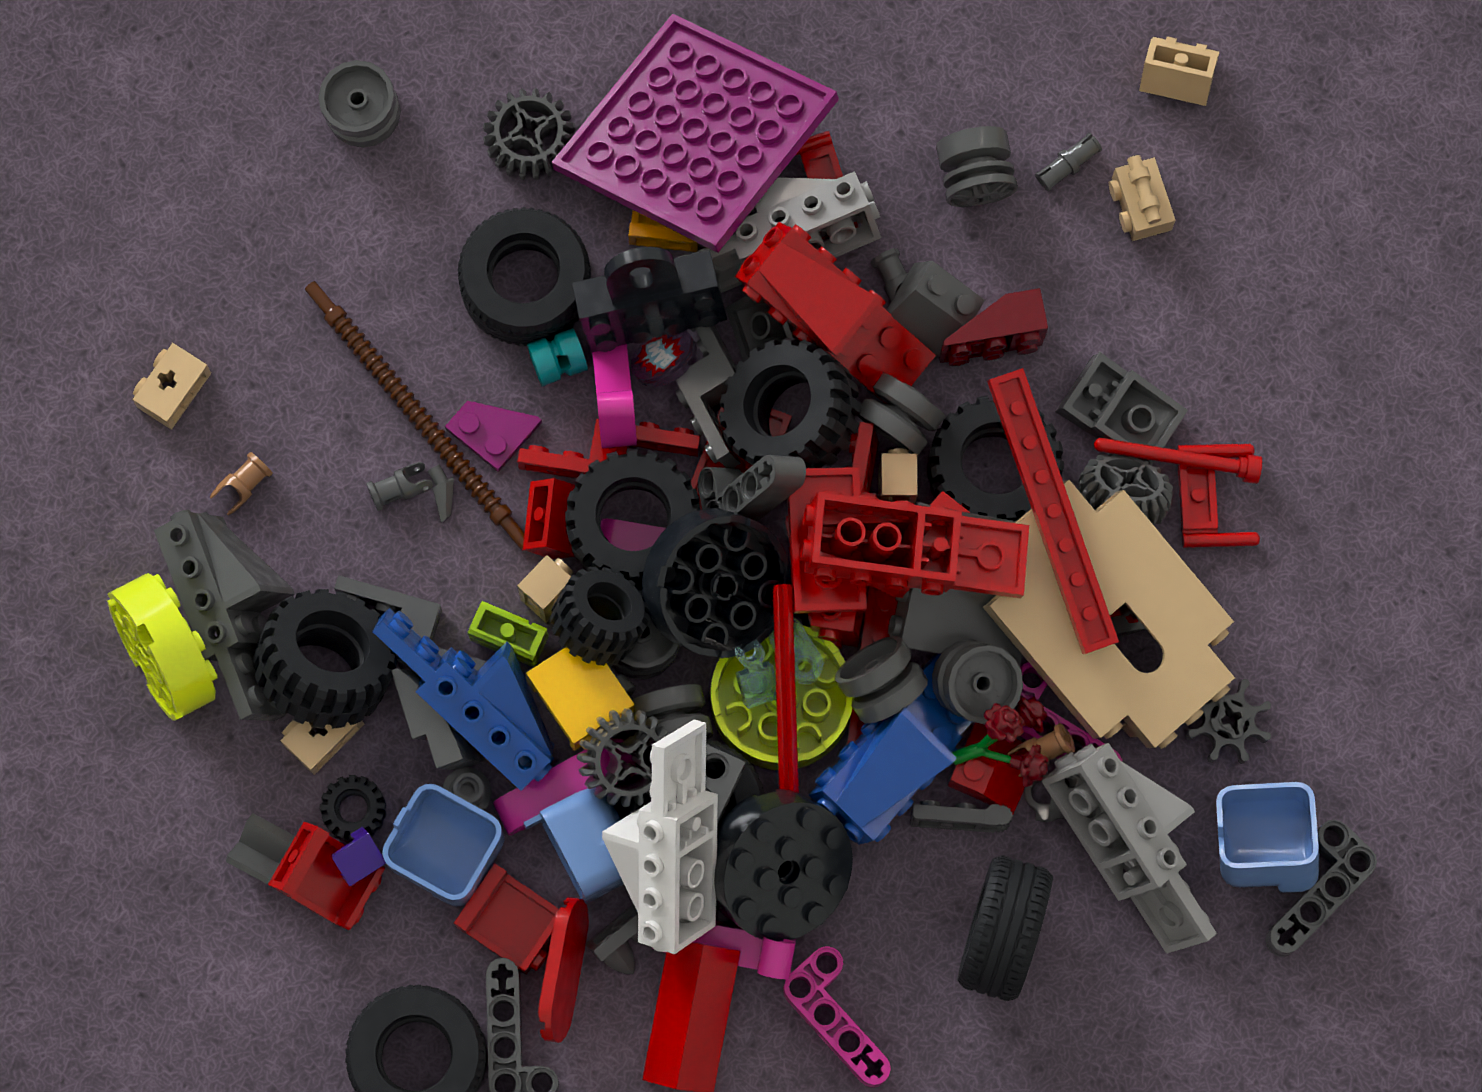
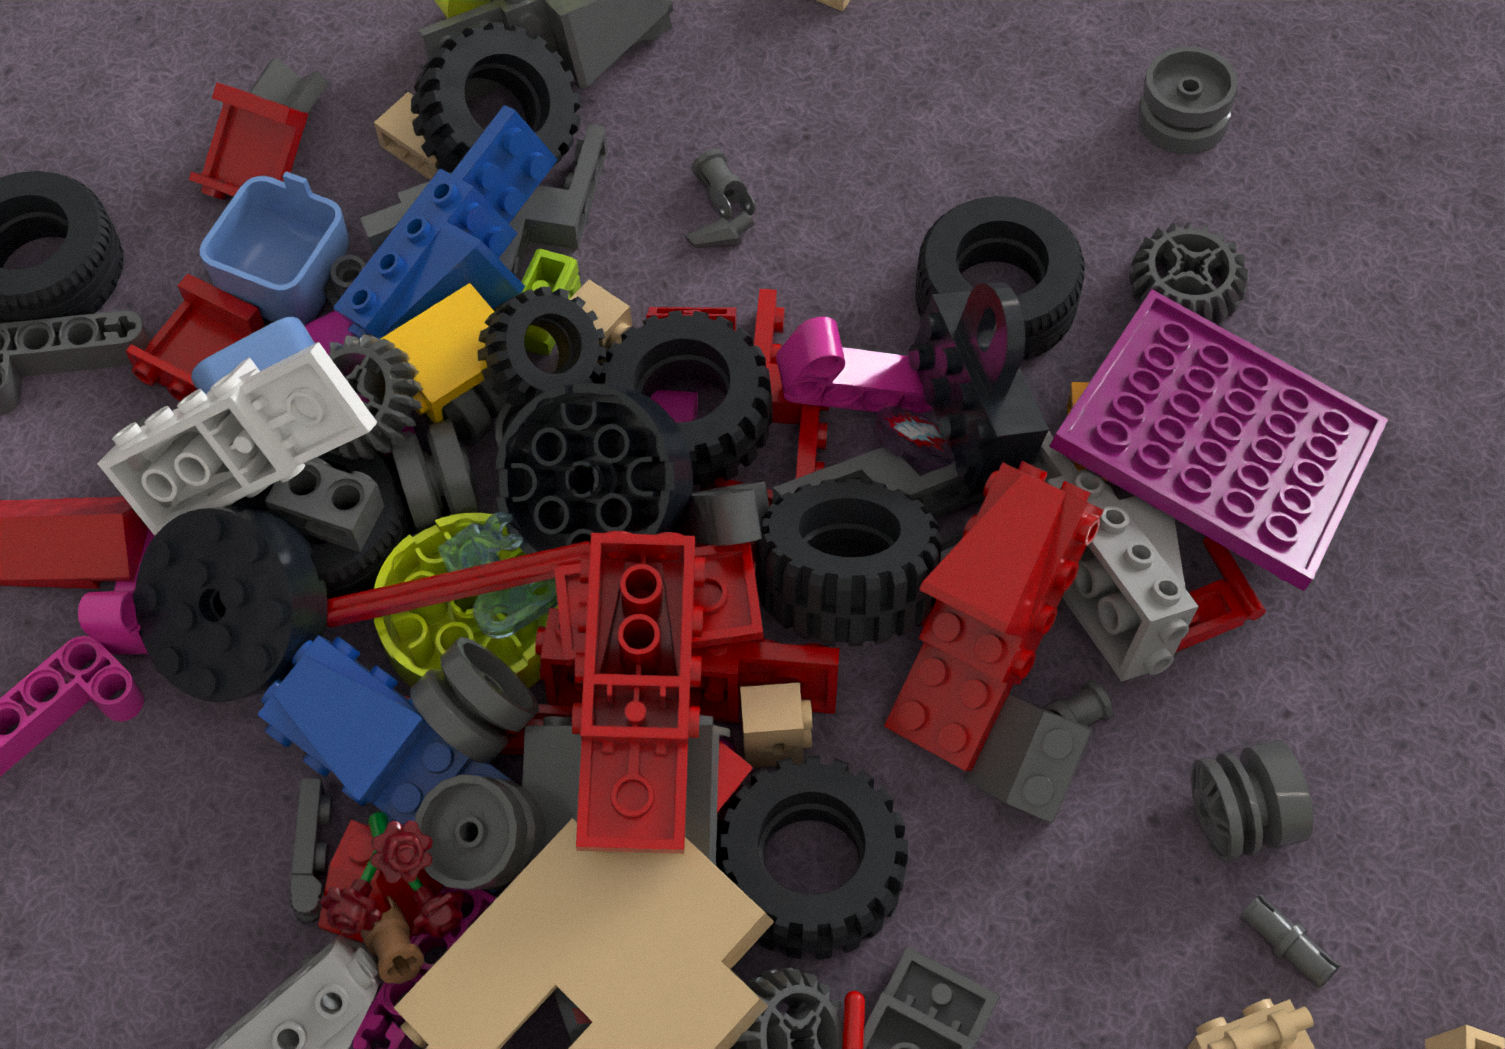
camera: 90 degrees right, 15 degrees down
medium nougat piece [210,452,273,515] -> none
reddish brown hose [305,281,525,551] -> none
black tyre [320,775,386,842] -> none
dark purple panel [331,827,386,886] -> none
magenta wing [445,401,542,472] -> none
teal wheel [527,328,588,387] -> none
red tile [538,897,589,1043] -> none
dark grey wheel [857,372,946,457] -> none
dark red slope [939,288,1048,366] -> none
black tyre [957,855,1053,1002] -> none
red plate [987,368,1119,654] -> none

